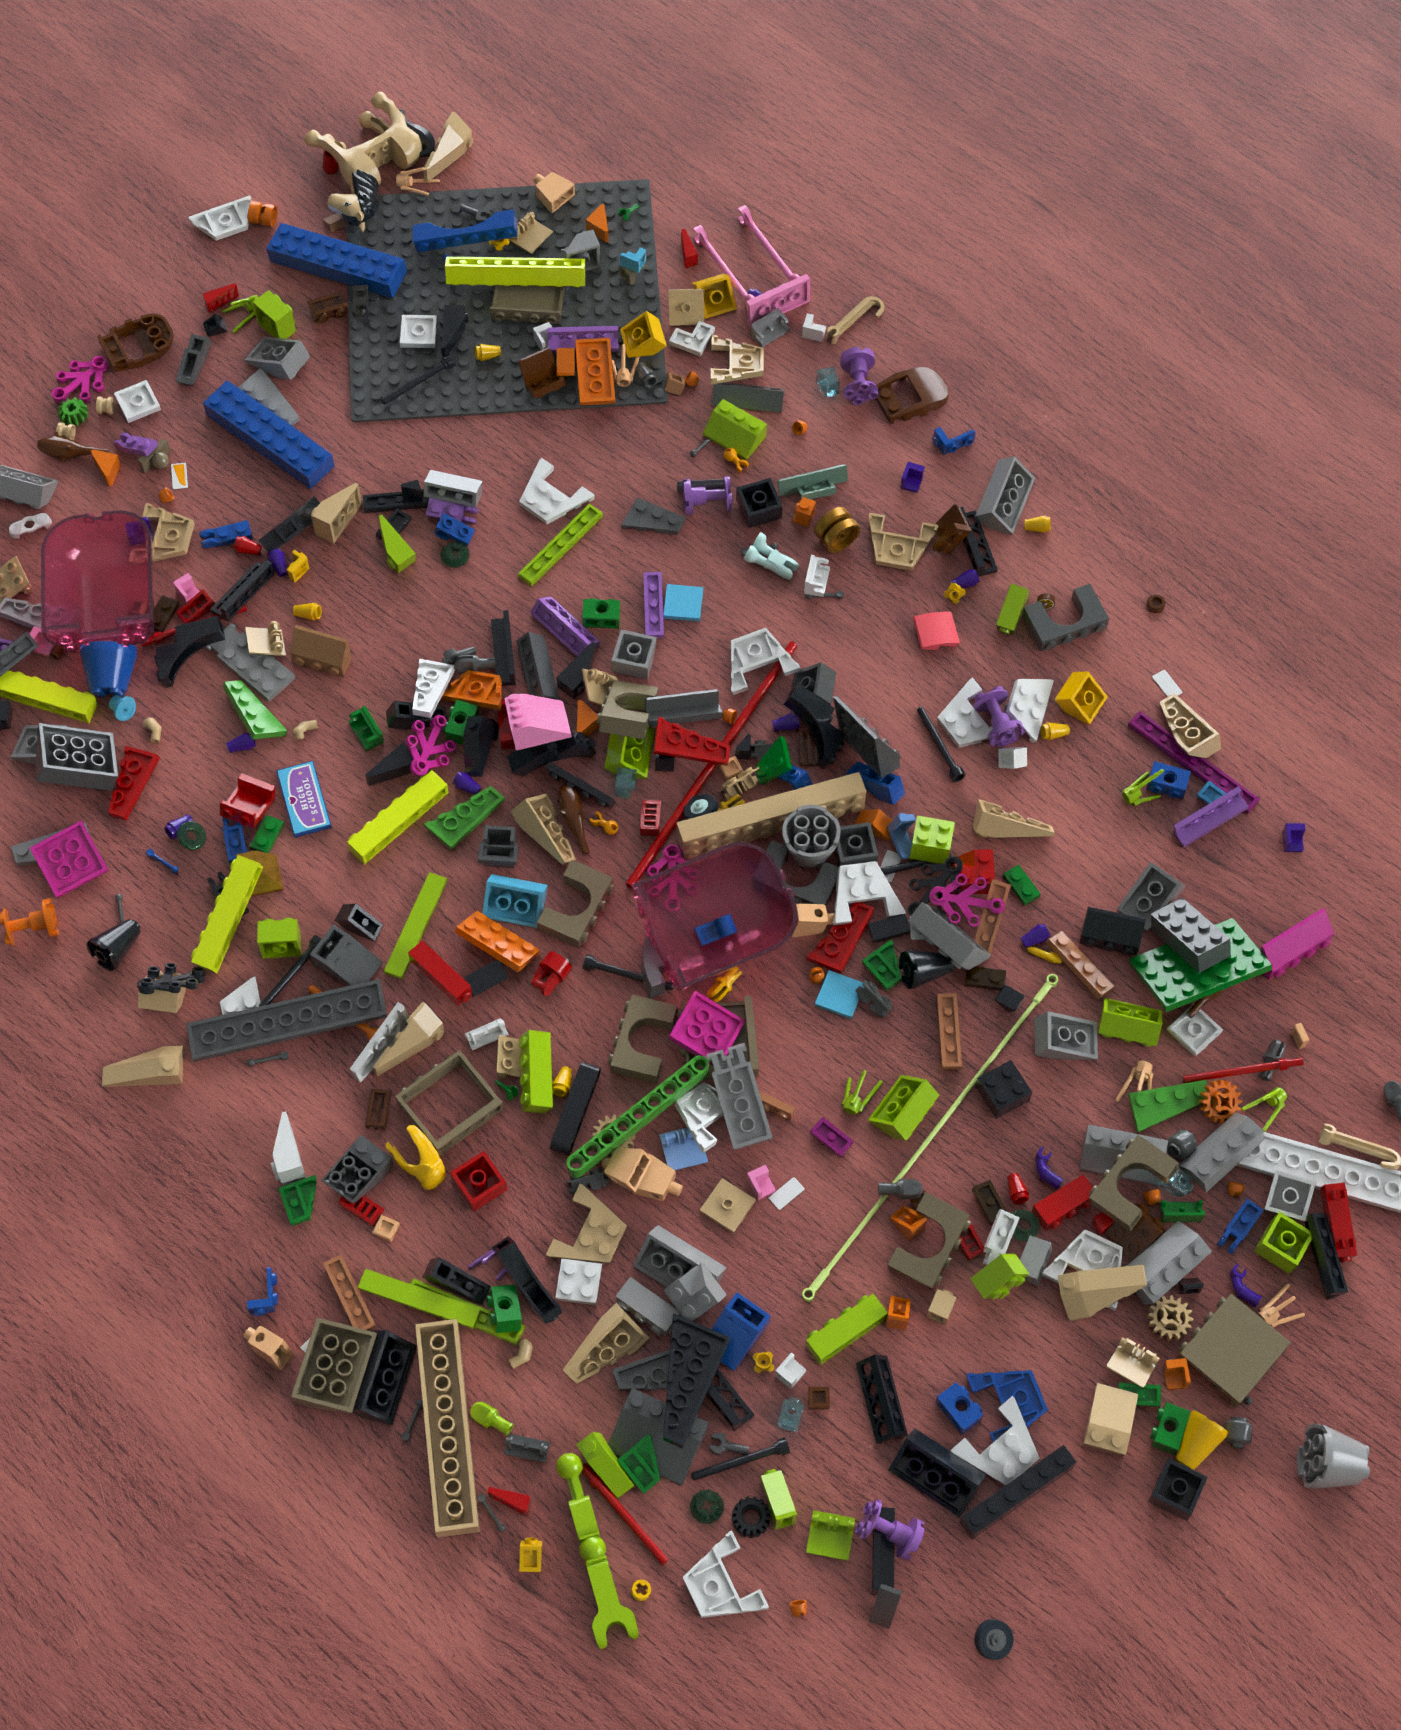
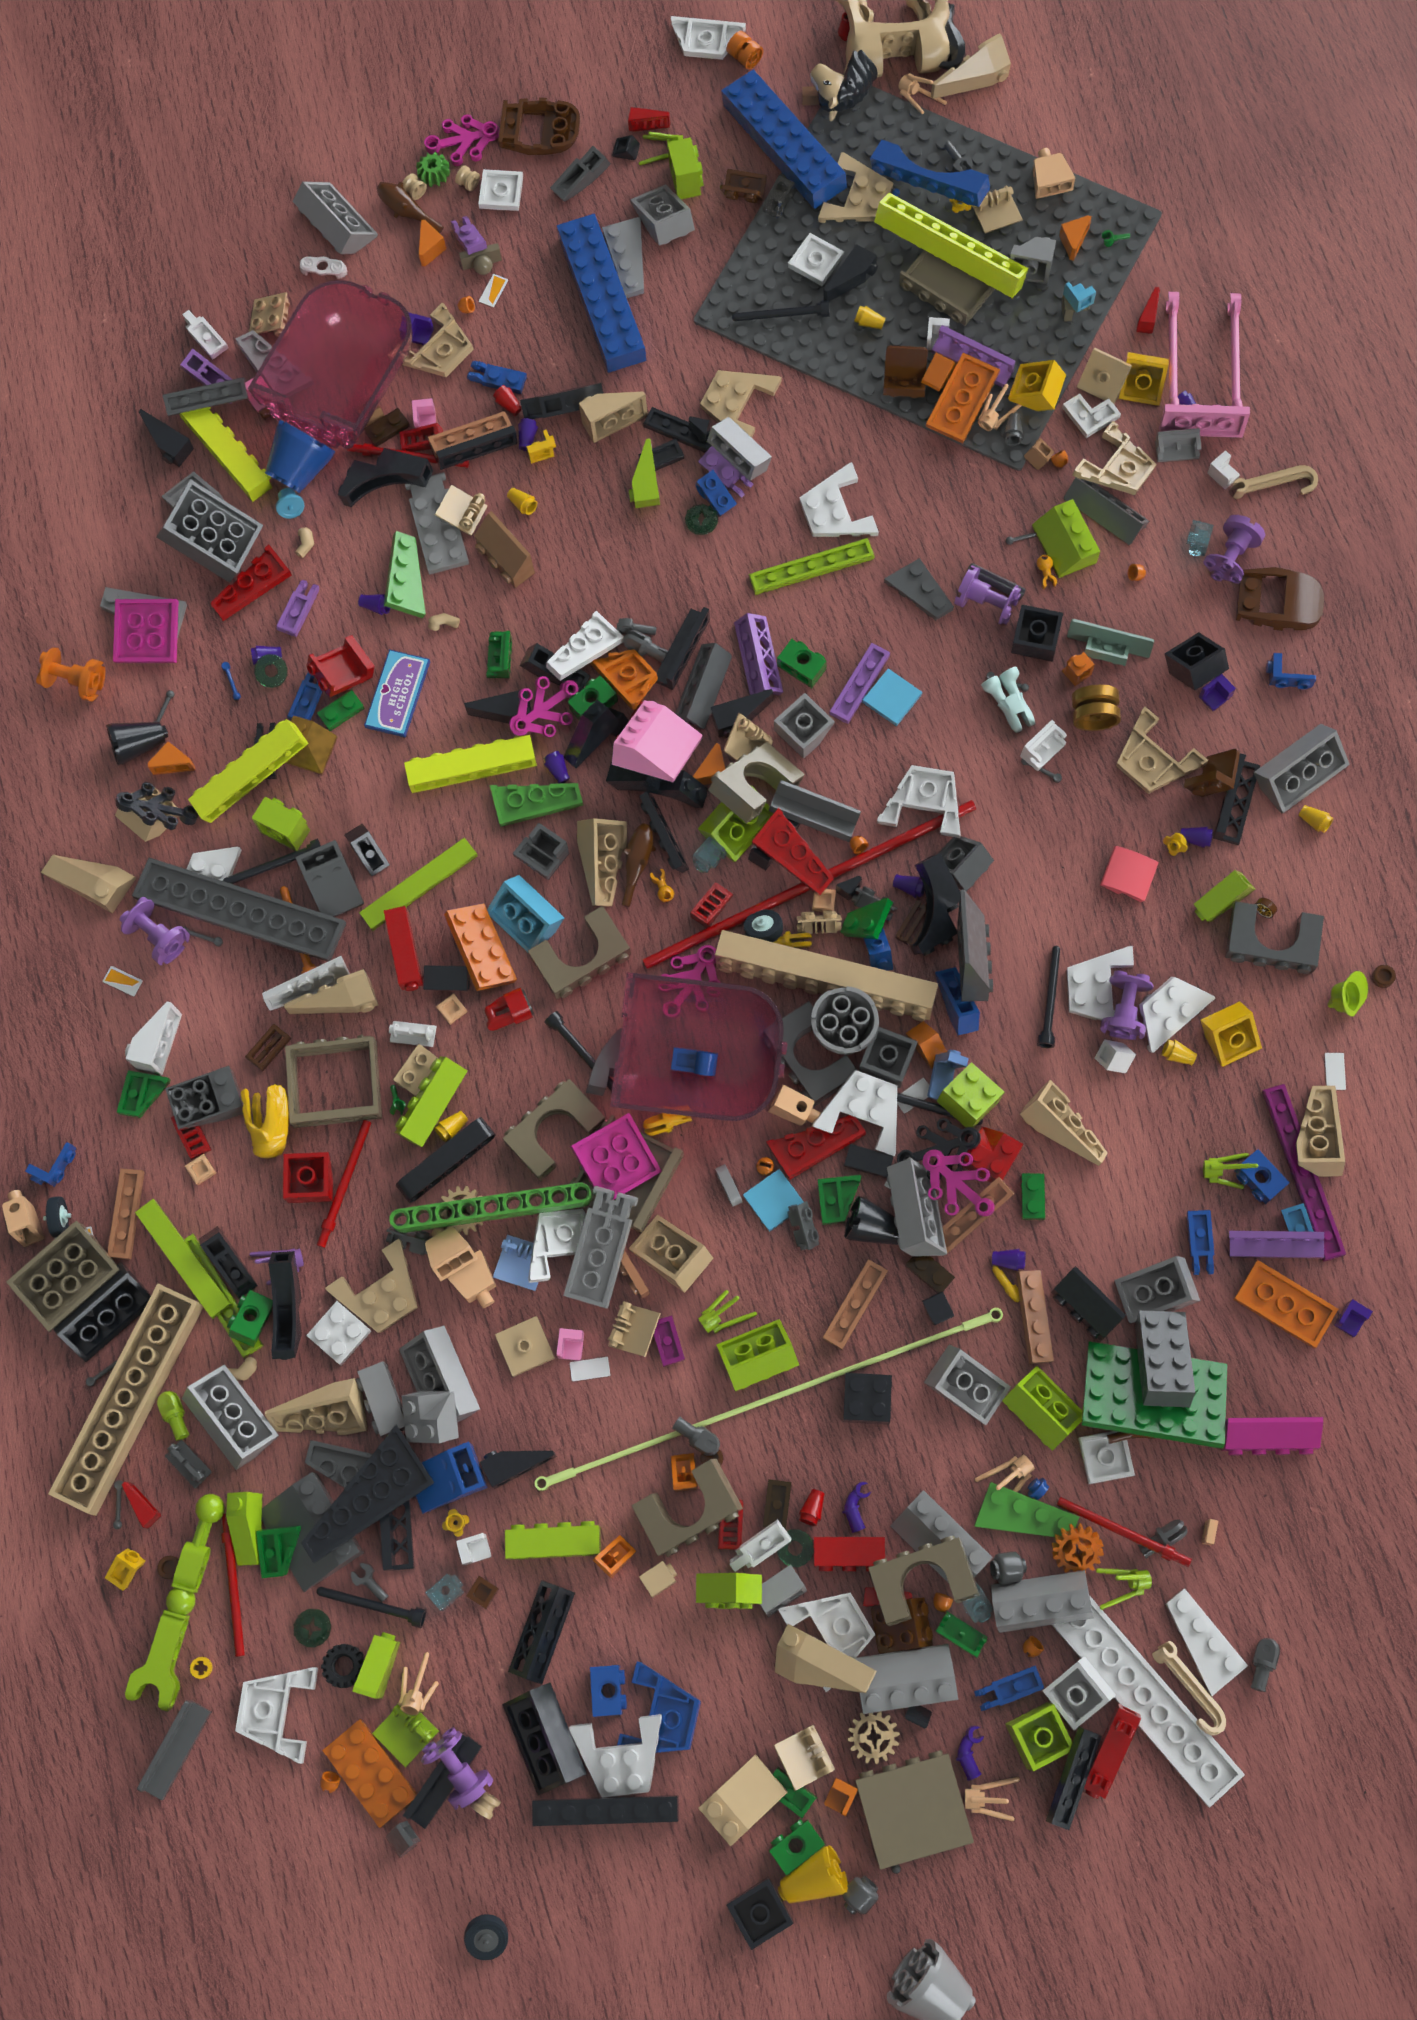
camera: 40 degrees right, 10 degrees up
none -> black wheel [43,1196,71,1237]
none -> sticker [103,966,143,996]
none -> medium lavender piece [120,897,190,965]
none -> dark grey panel [137,1700,212,1800]
none -> orange slope [148,742,195,775]
none -> reddish brown tile [157,1556,179,1580]
none -> light grey slope [182,1364,279,1470]
none -> medium lavender hinge [276,580,319,637]
none -> red bar [317,1120,372,1248]
none -> orange plate [322,1719,417,1828]
none -> light nougat plant [398,1652,439,1715]
none -> nougat plate [428,411,512,458]
none -> light nougat tile [436,993,467,1025]
none -> tan wheel [470,1792,501,1820]
none -> black slope [480,1450,557,1489]
none -> tan hinge [607,1301,661,1357]
none -> tan slope [629,1214,713,1293]
none -> tan wing [700,370,782,437]
none -> light grey beam [715,1164,743,1207]
none -> tan wing [818,152,893,223]
none -> blue plate [1028,1478,1049,1500]
none -> black brick [1165,632,1229,690]
none -> white wing [1166,1588,1248,1697]
none -> blue hinge [1186,1210,1215,1275]
none -> orange plate [1233,1260,1339,1349]
none -> lime piece [1328,971,1368,1017]

